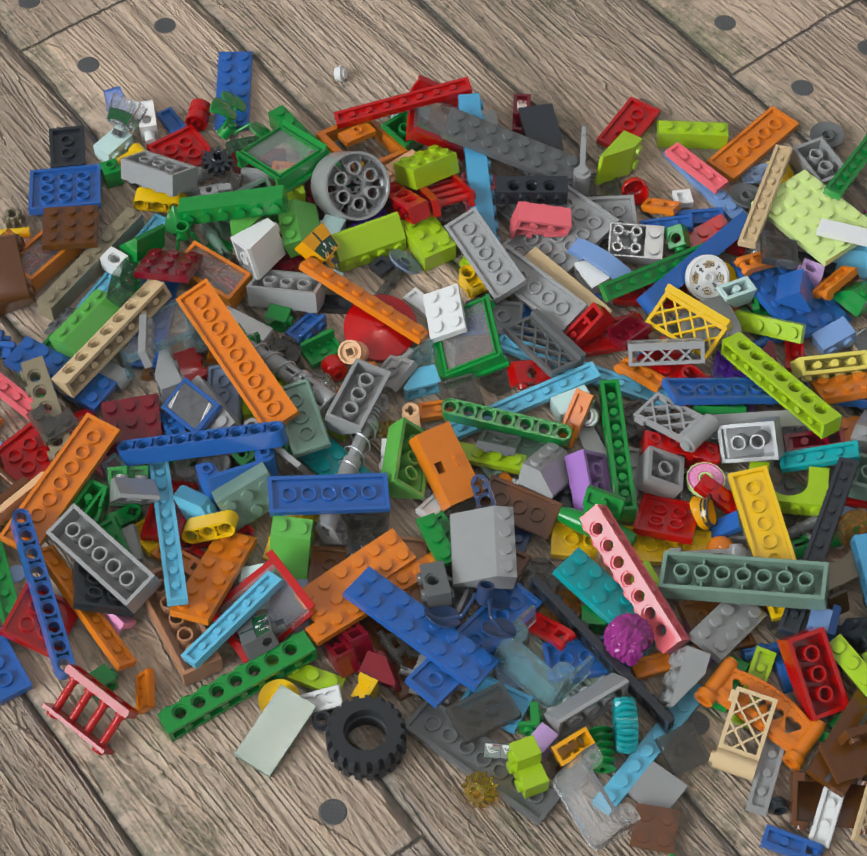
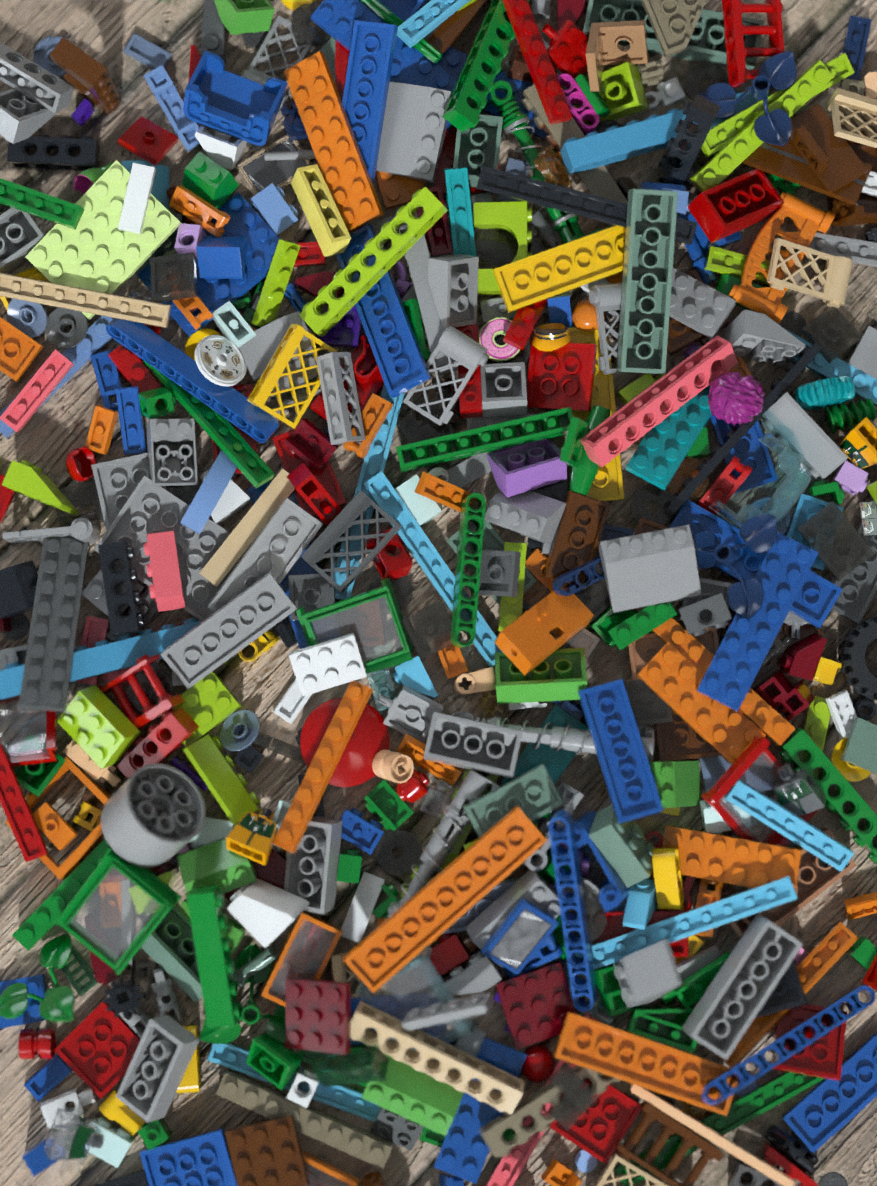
camera: 100 degrees left, 30 degrees up
white plate [672,189,694,208] -> none

